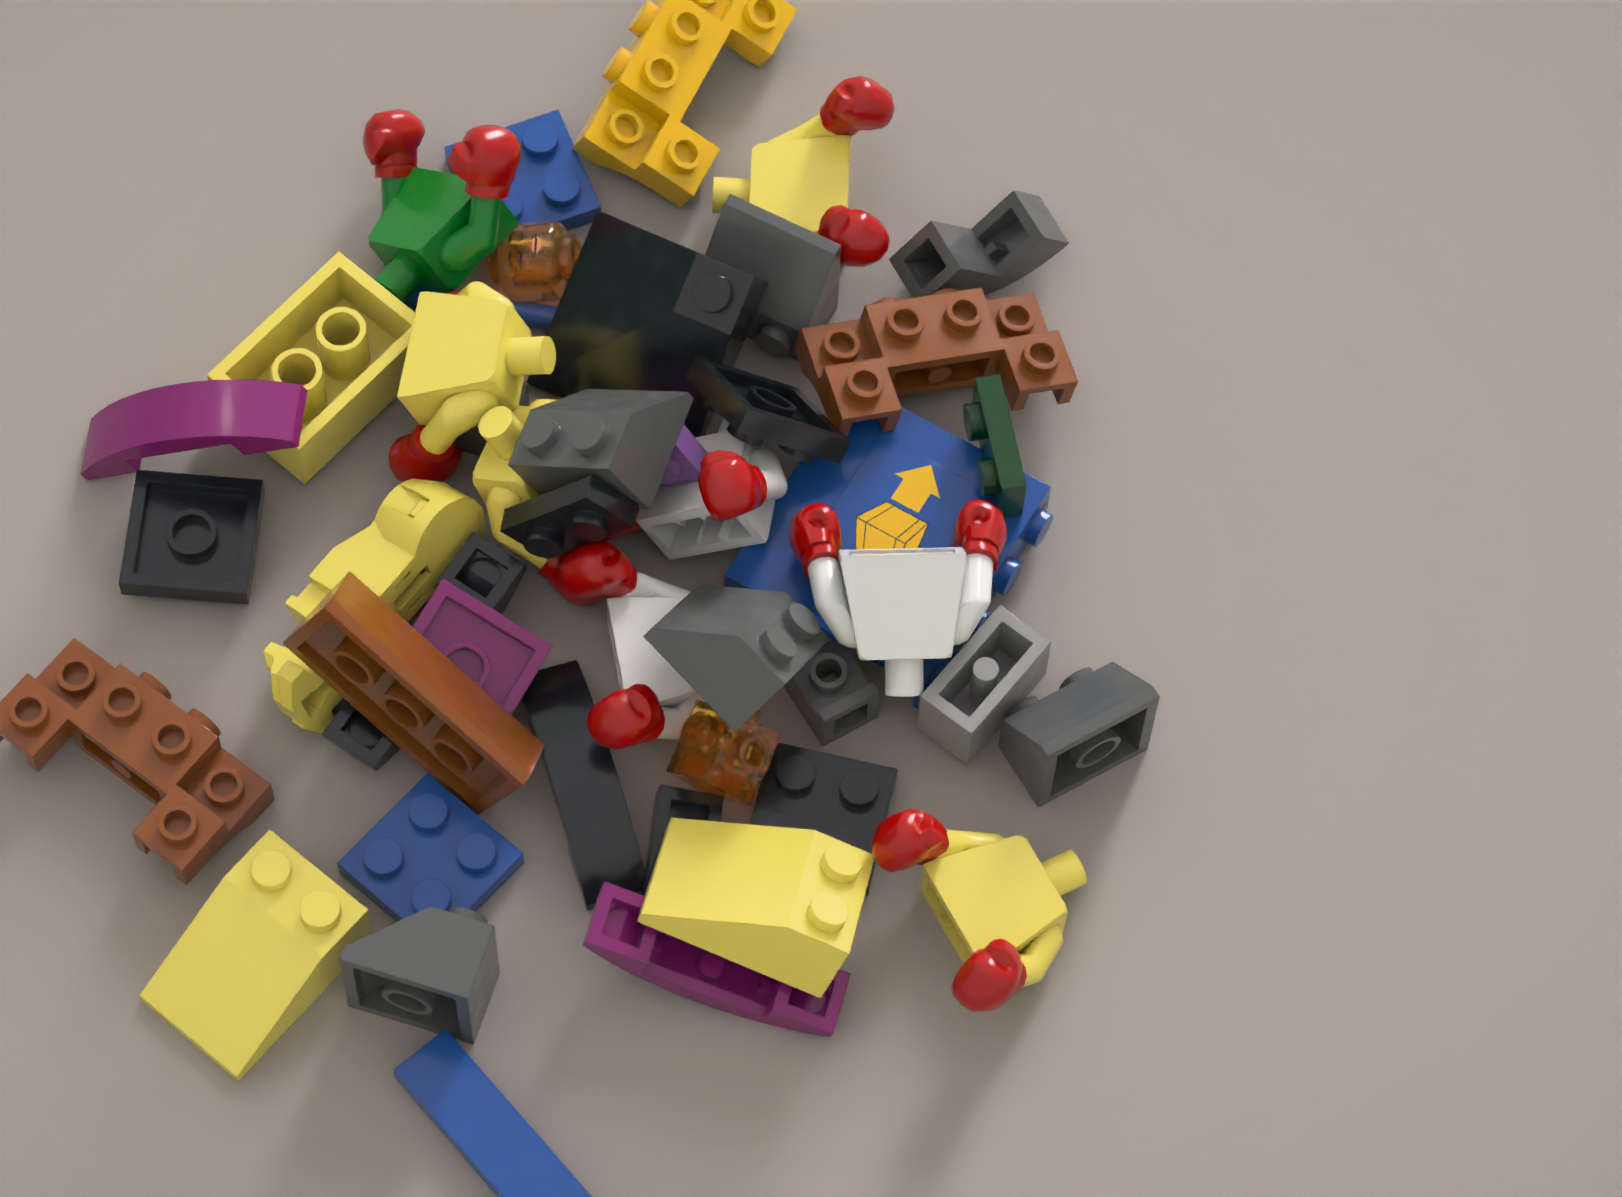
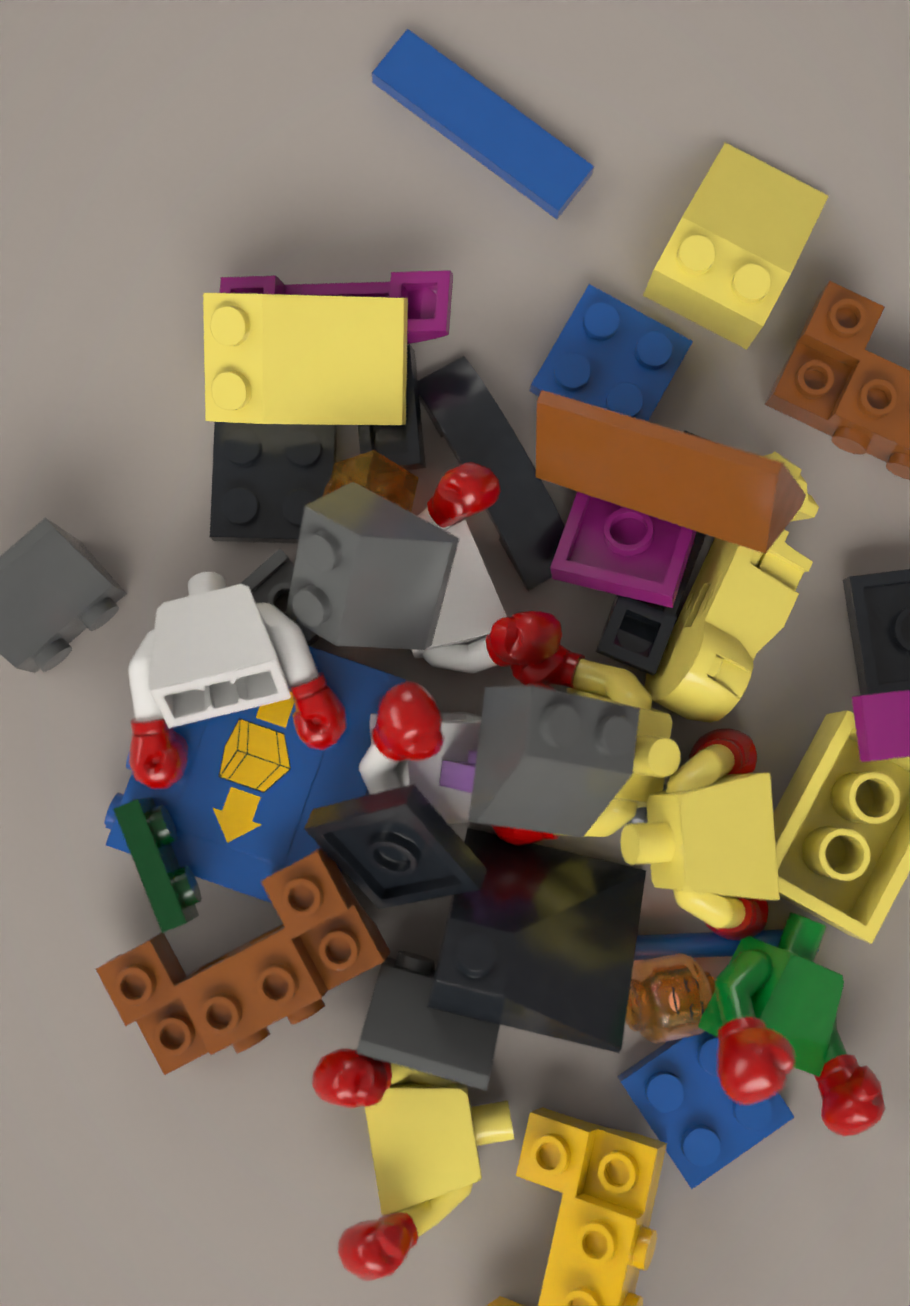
camera: 165 degrees right, 20 degrees up
dark grey slope [339,906,500,1045] -> none
black plate [500,475,638,559] -> none
light yellow torso [871,809,1087,1012] -> none
dark grey brick [889,190,1069,298] -> none
light grey brick [917,605,1051,765] -> none

